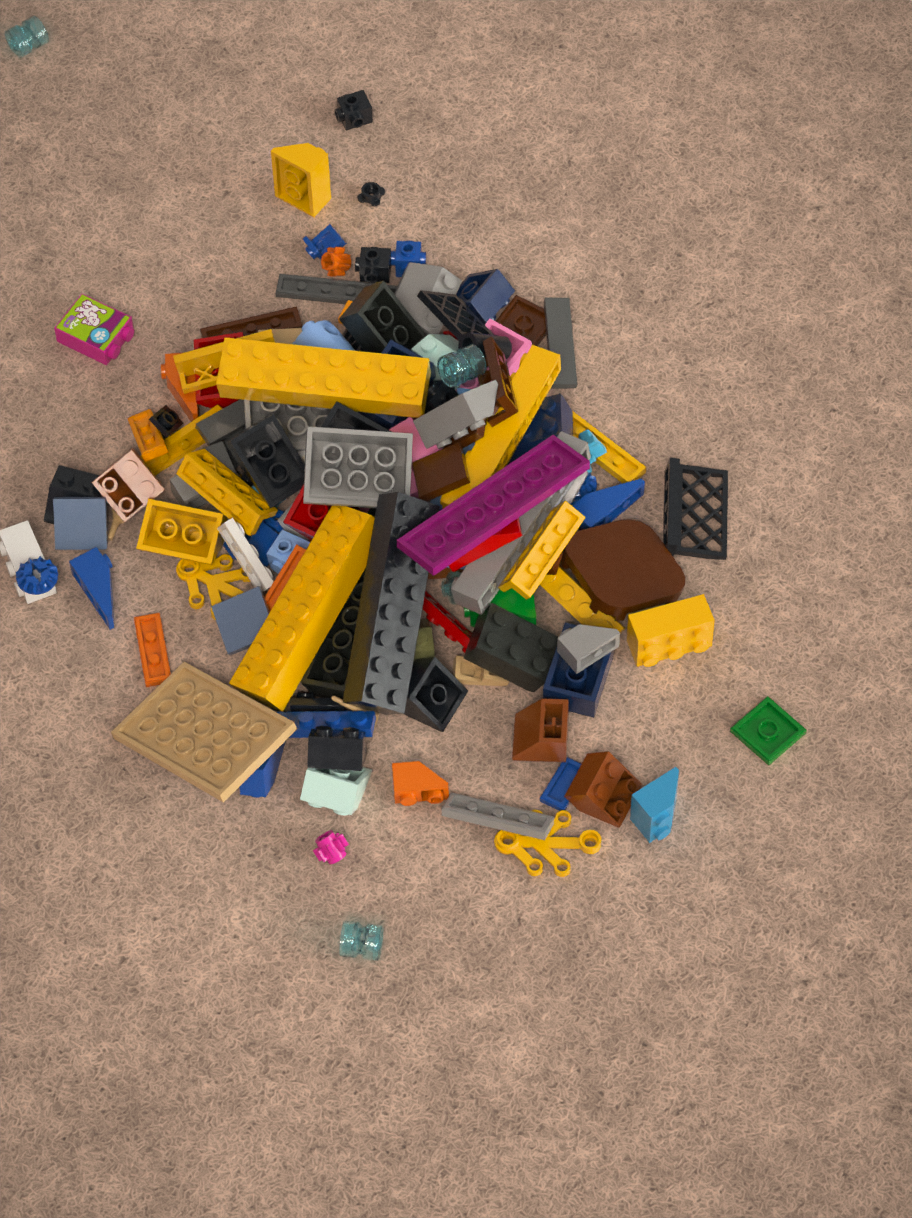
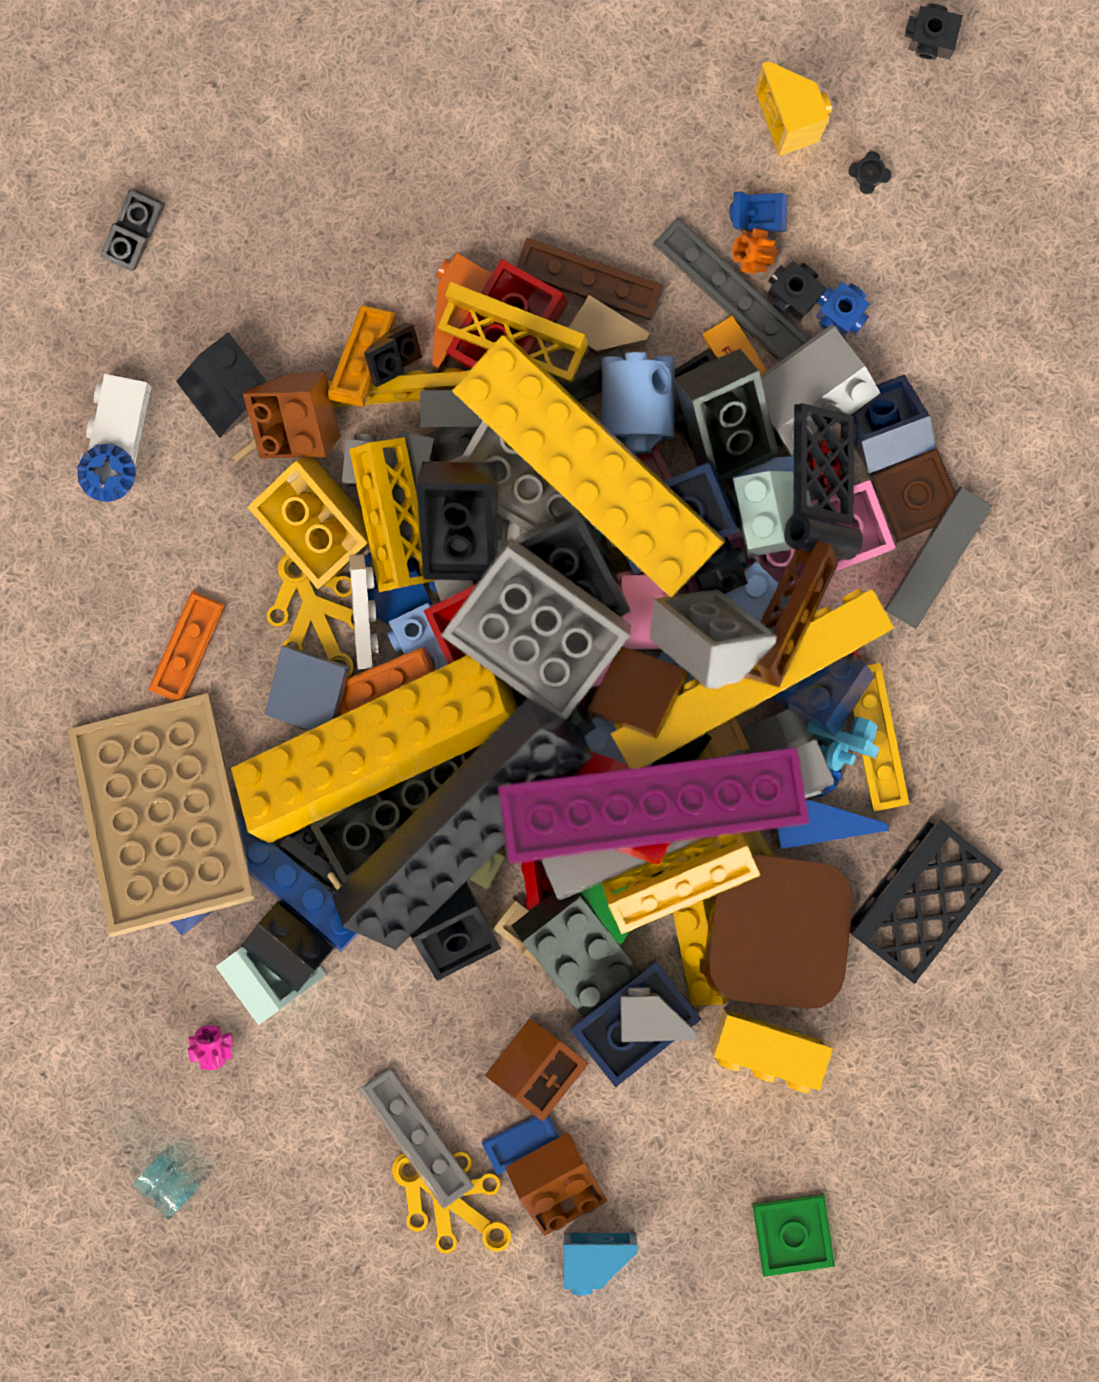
camera: 30 degrees right, 30 degrees up
sand blue tile [53,497,108,550] -> none
brick [54,293,134,366] -> none
blue slope [69,547,114,630] -> none
orange slope [392,761,449,806] -> none
clear light blue wheel [437,344,486,387] -> none

